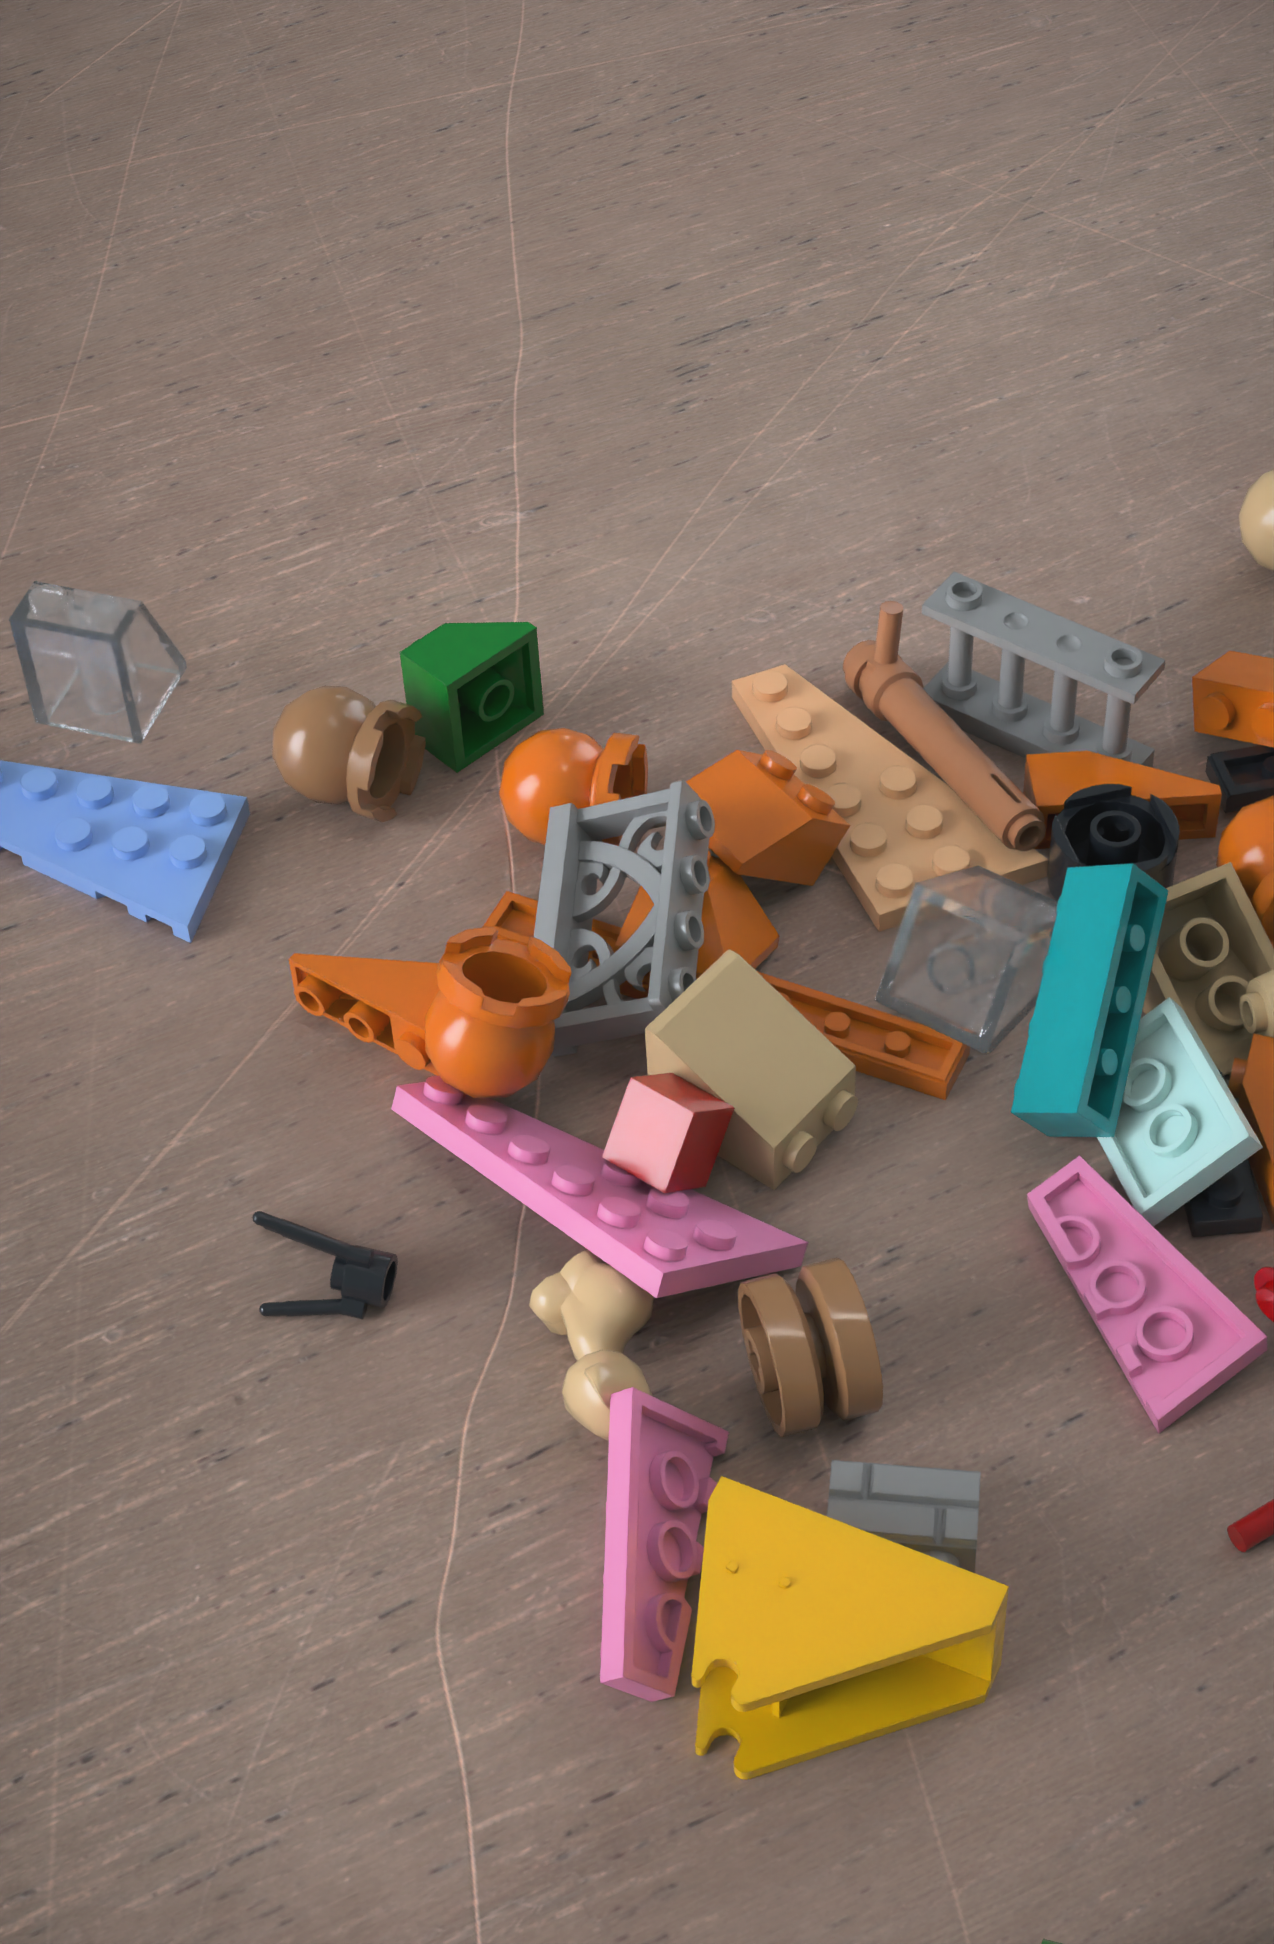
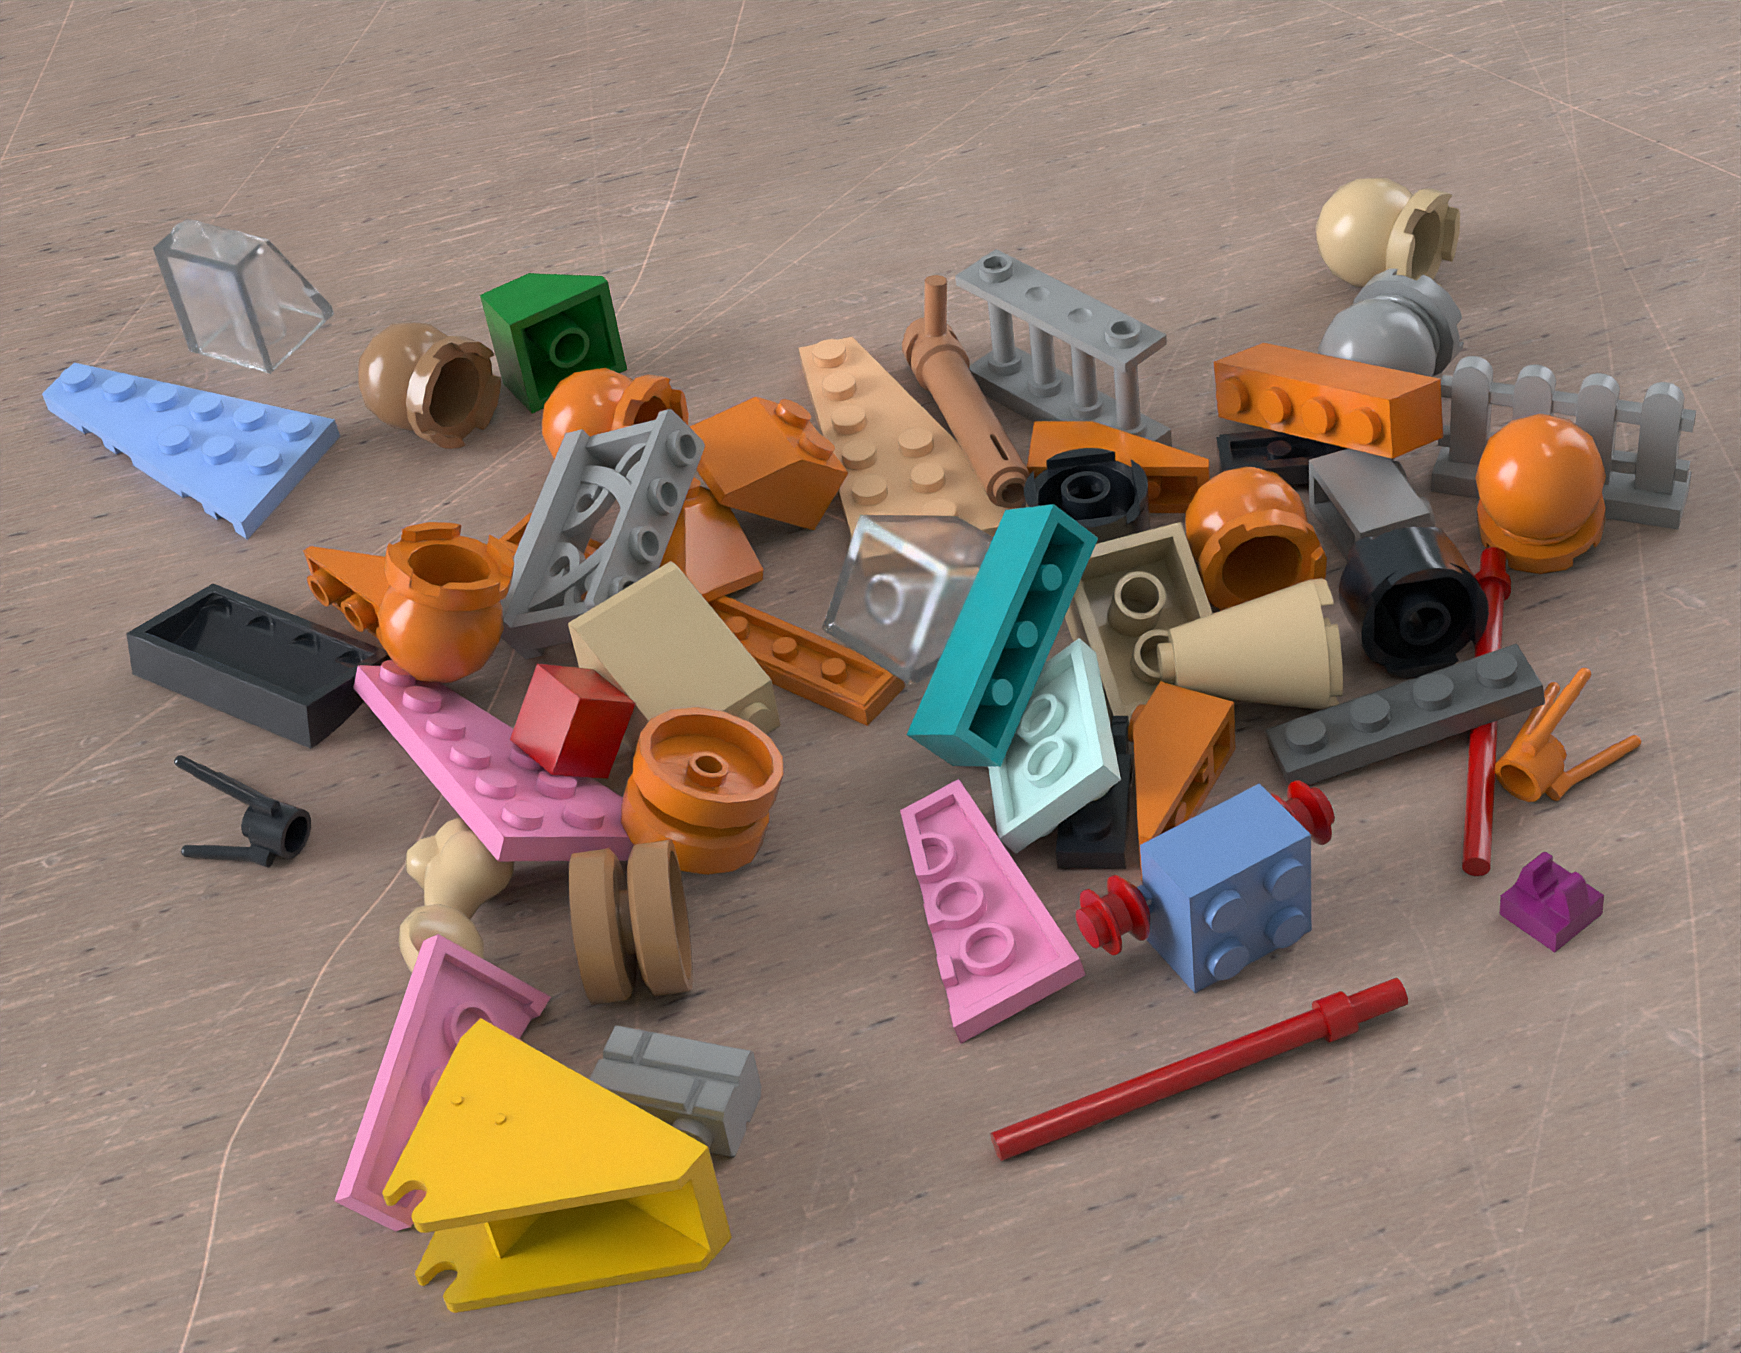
camera: 15 degrees right, 5 degrees down
none -> black slope [126,583,392,749]
none -> orange wheel [621,707,784,875]

